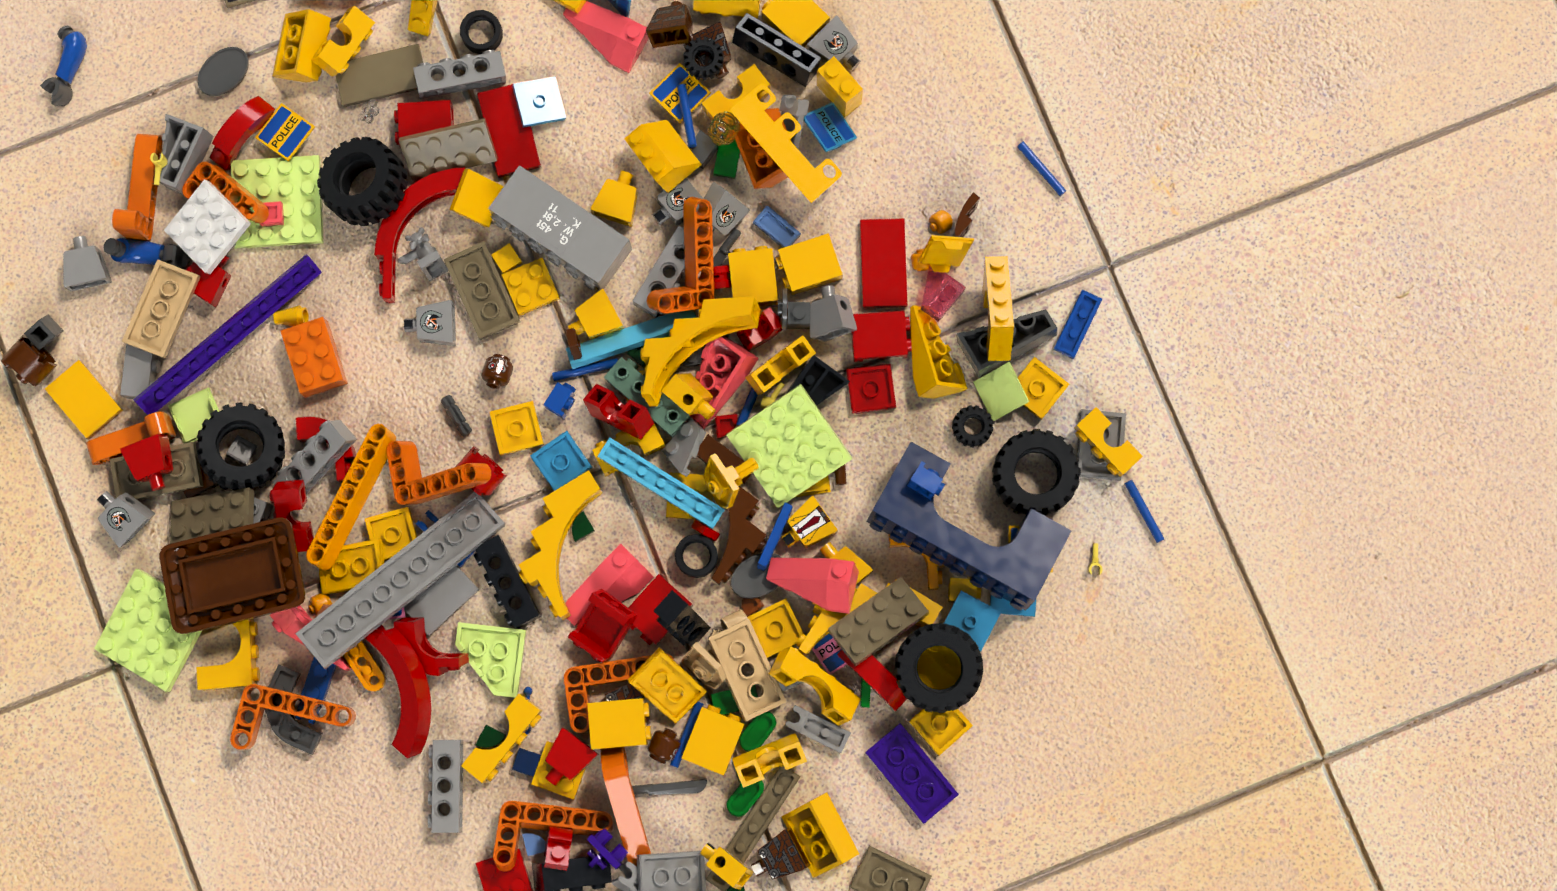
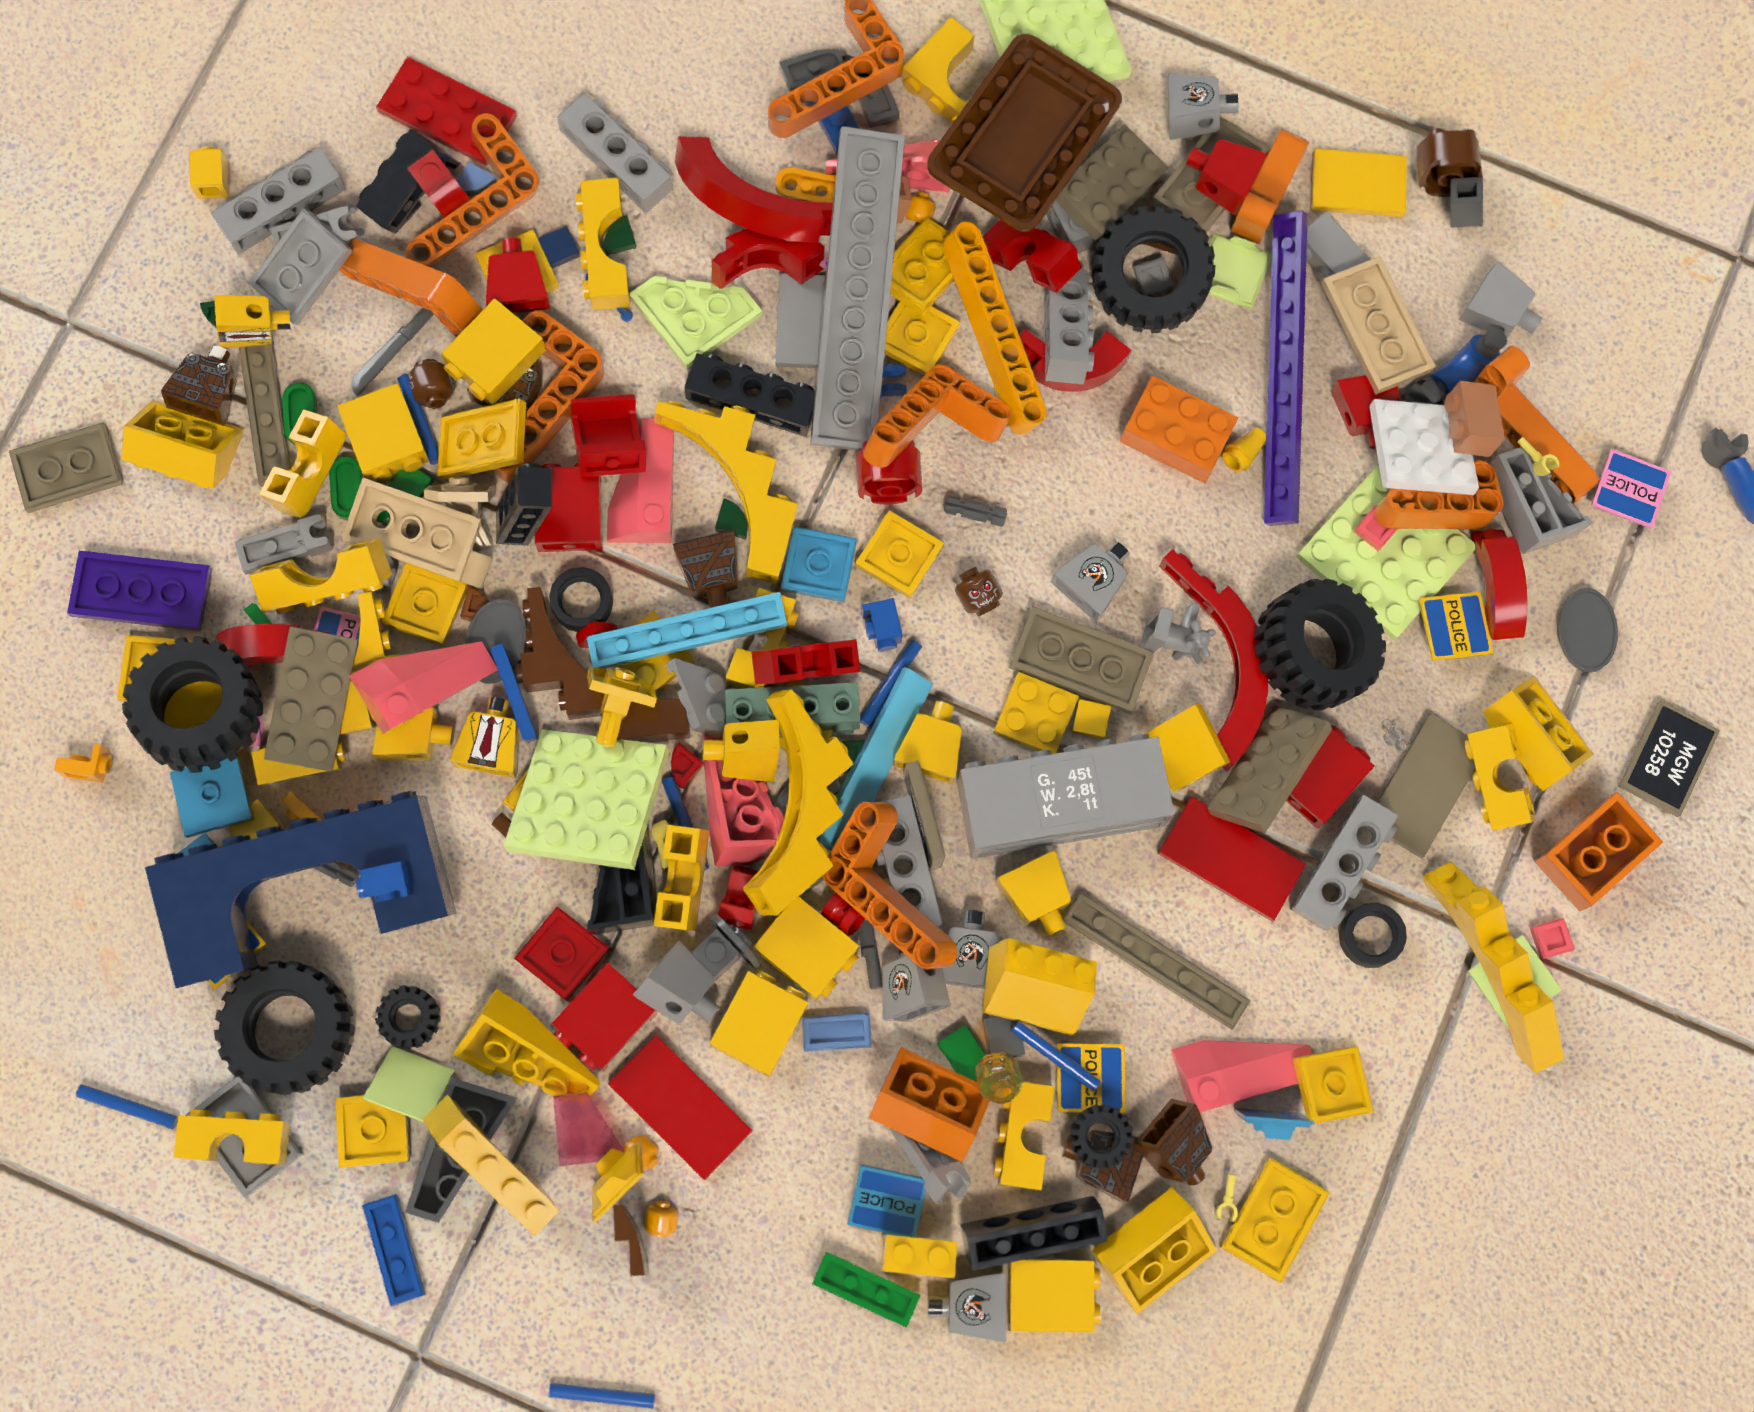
camera: 125 degrees right, 5 degrees down
plate [512,76,566,127] -> none
reddish brown tile [566,328,582,360] -> none
dark purple hips [587,828,628,870] -> none
yellow piece [729,83,842,203] -> none
light yellow hand [1088,543,1103,575] -> none
none -> light orange bracket [54,743,112,783]
none -> torso [673,530,738,608]
none -> green plate [812,1252,921,1328]
none -> dark tan tile [903,761,946,871]
none -> dark tan tile [1063,892,1251,1030]
none -> nougat brick [1444,381,1505,457]
none -> piece [1591,449,1672,529]

